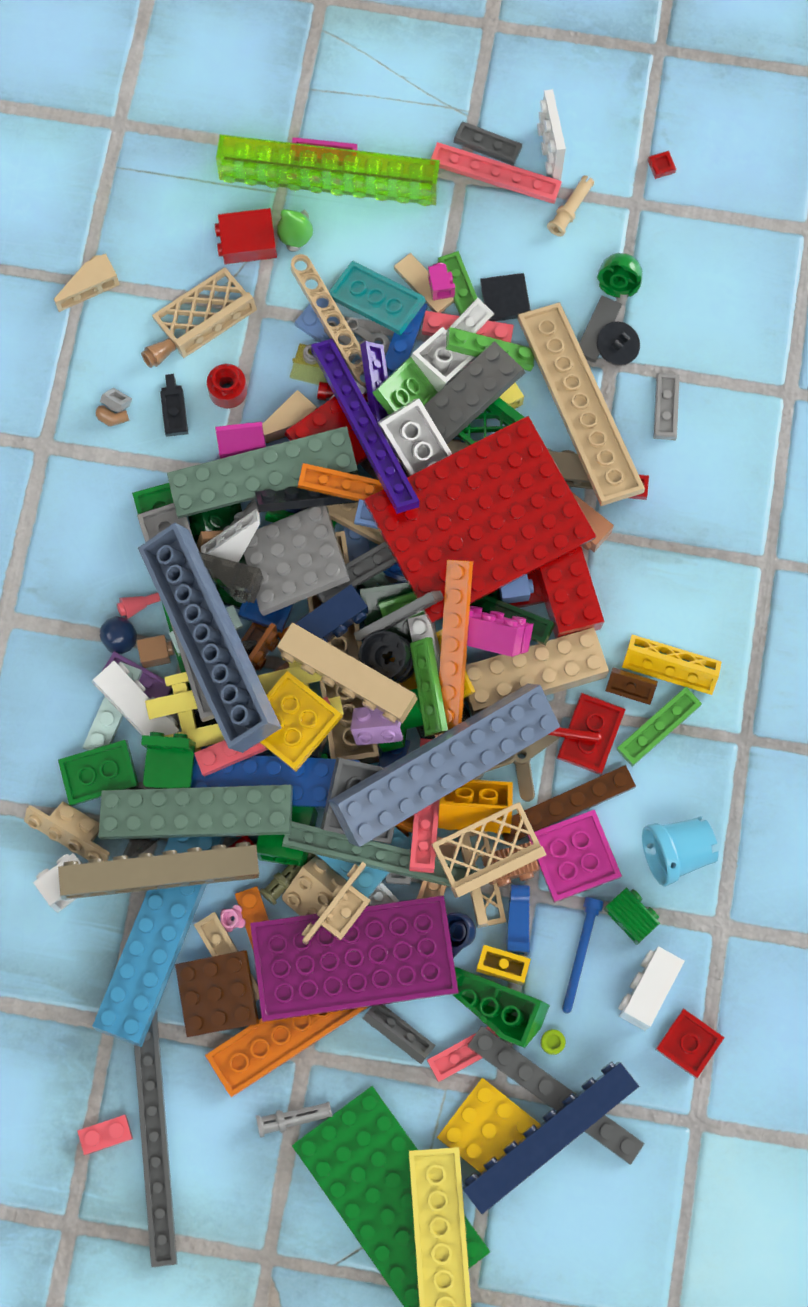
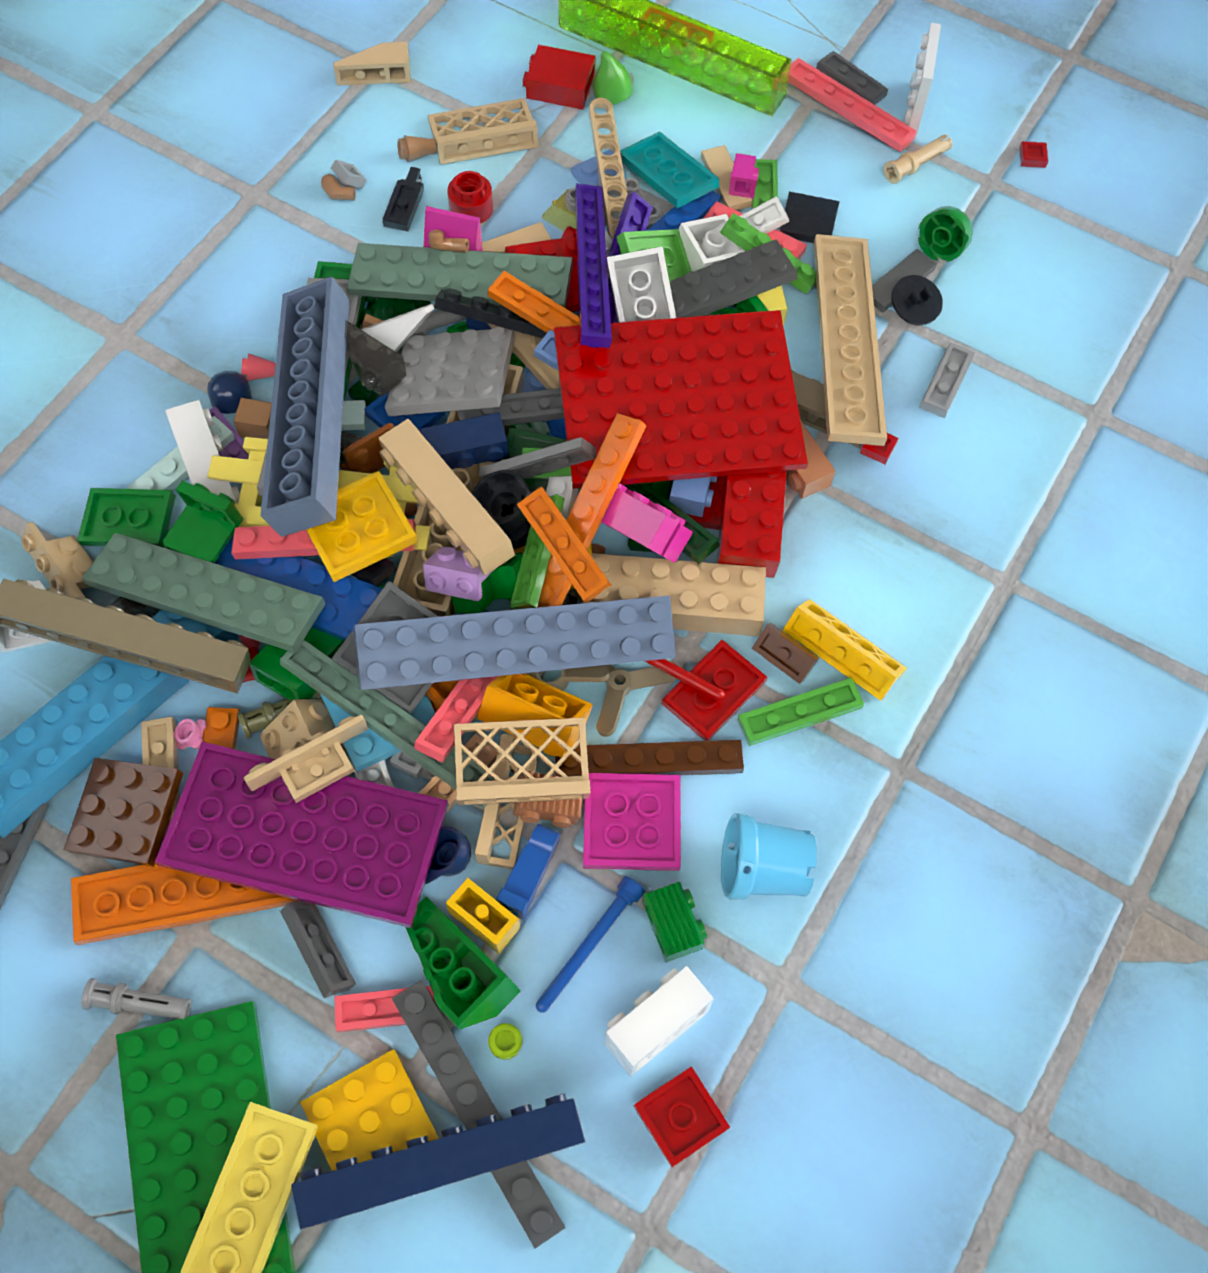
camera: 20 degrees right, 10 degrees down
none -> medium nougat arm [428,230,470,253]
none -> orange plate [517,486,611,603]

